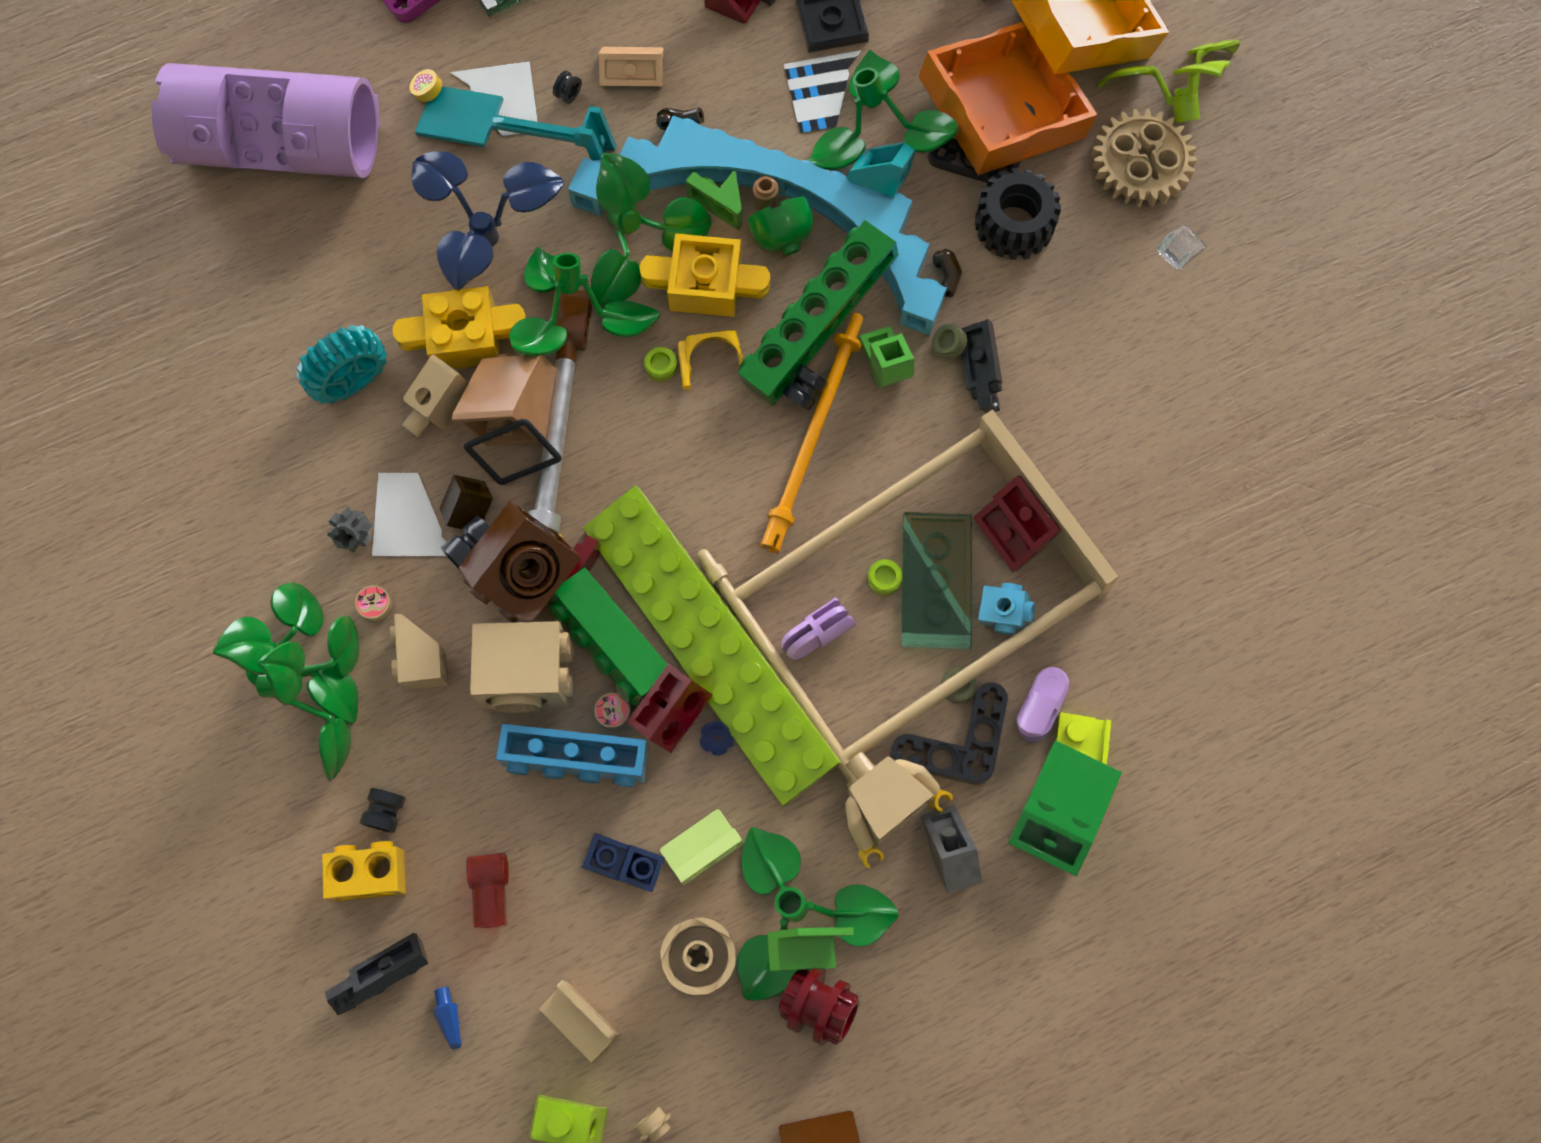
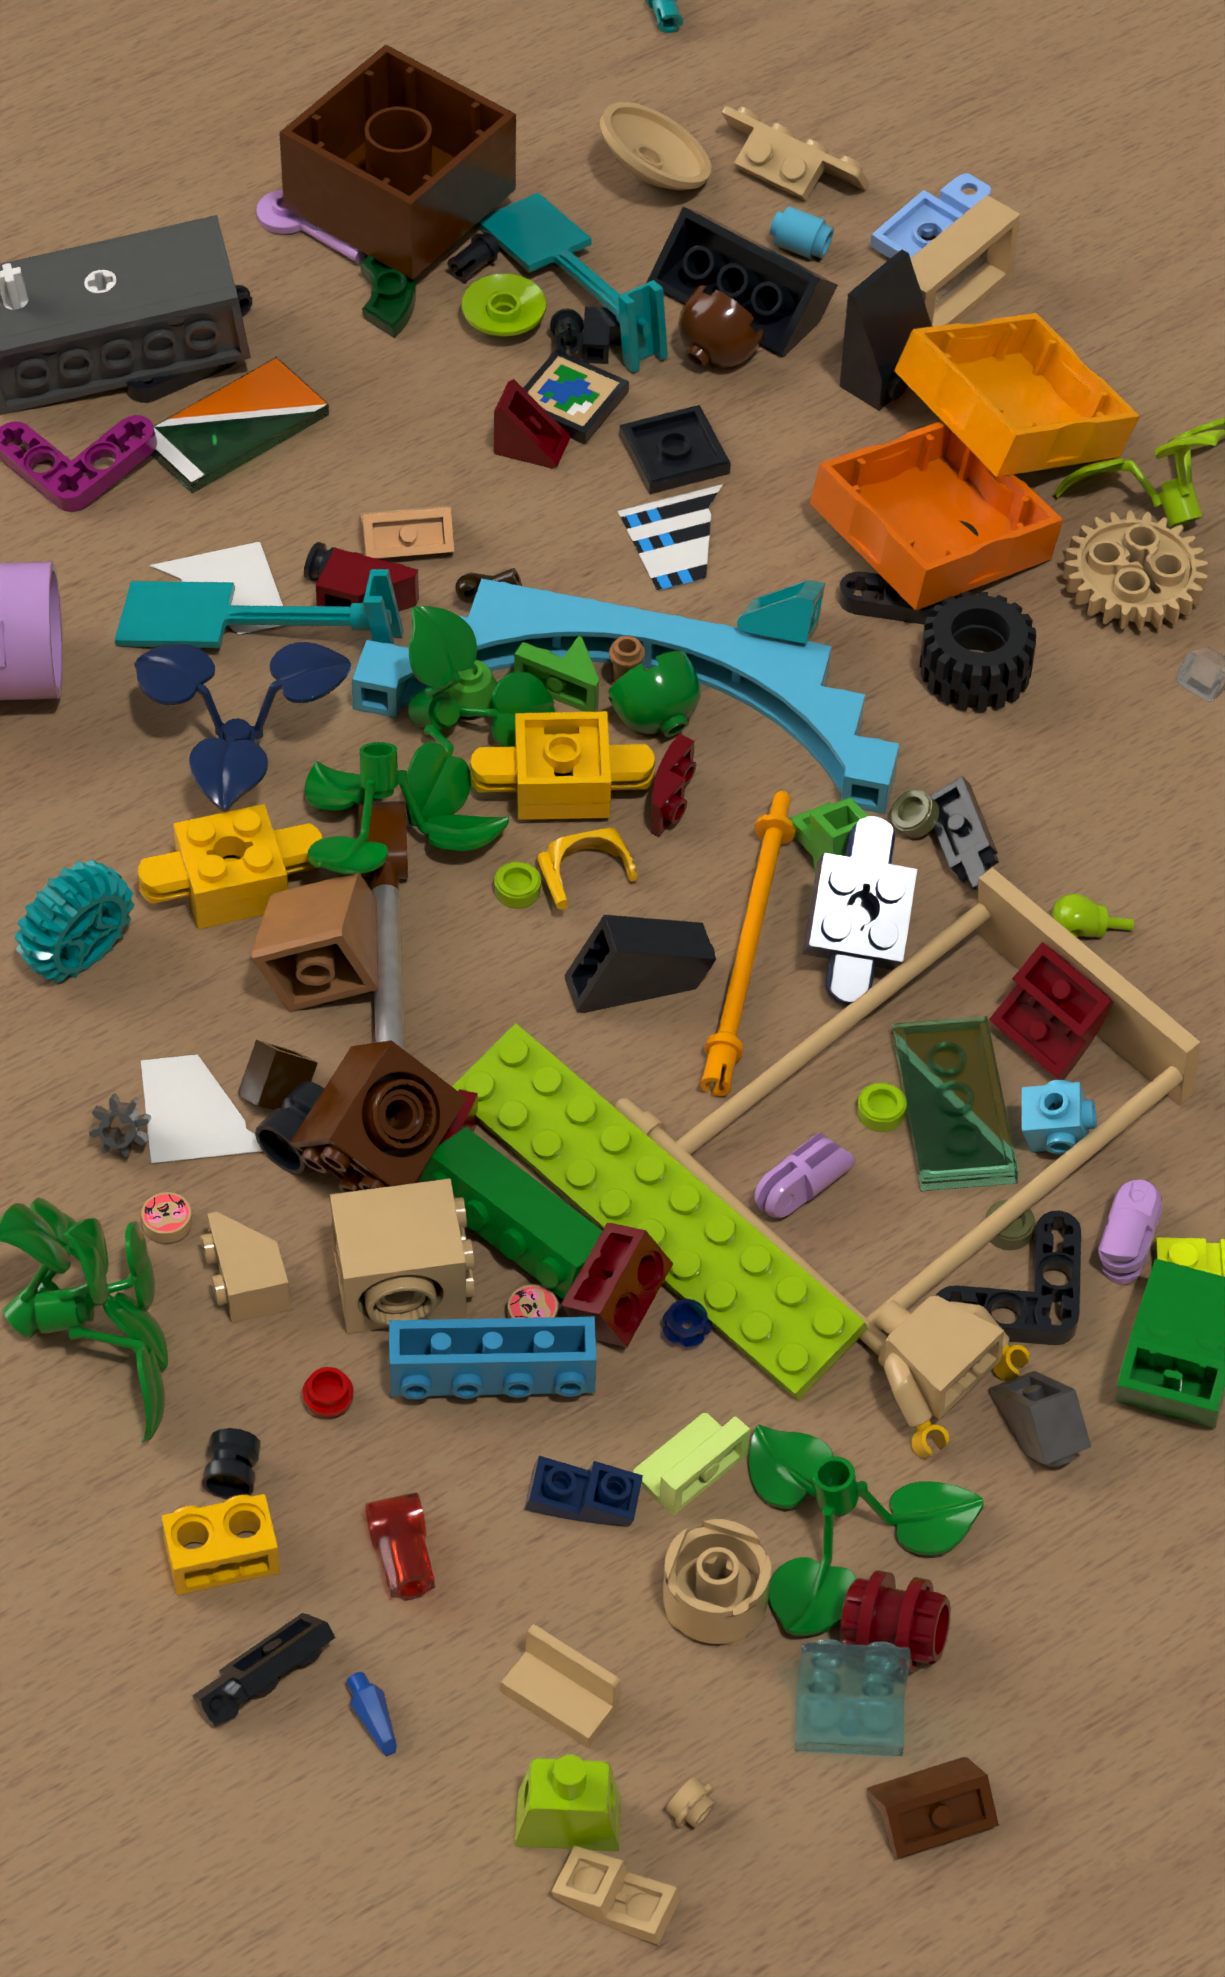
camera: 10 degrees left, 20 degrees down
tan torso [402,354,469,437] -> none
yellow tile [409,69,442,102] -> none
black piece [464,419,562,485] -> none
green brick [738,220,899,406] -> none
bright green panel [767,927,854,971] -> none
black wheel [782,364,828,411] -> none
green plant [808,50,959,170] -> none
dark brown arm [932,249,962,298] -> none
none -> red plate [302,1367,354,1417]
none -> dark red slope [316,548,419,612]
none -> bright green cone [442,660,498,718]
none -> black slope [564,915,716,1013]
none -> dark red slope [651,733,696,837]
none -> clear light blue bracket [795,1639,910,1757]
none -> brick [802,816,918,1006]
none -> lime piece [1052,894,1134,938]

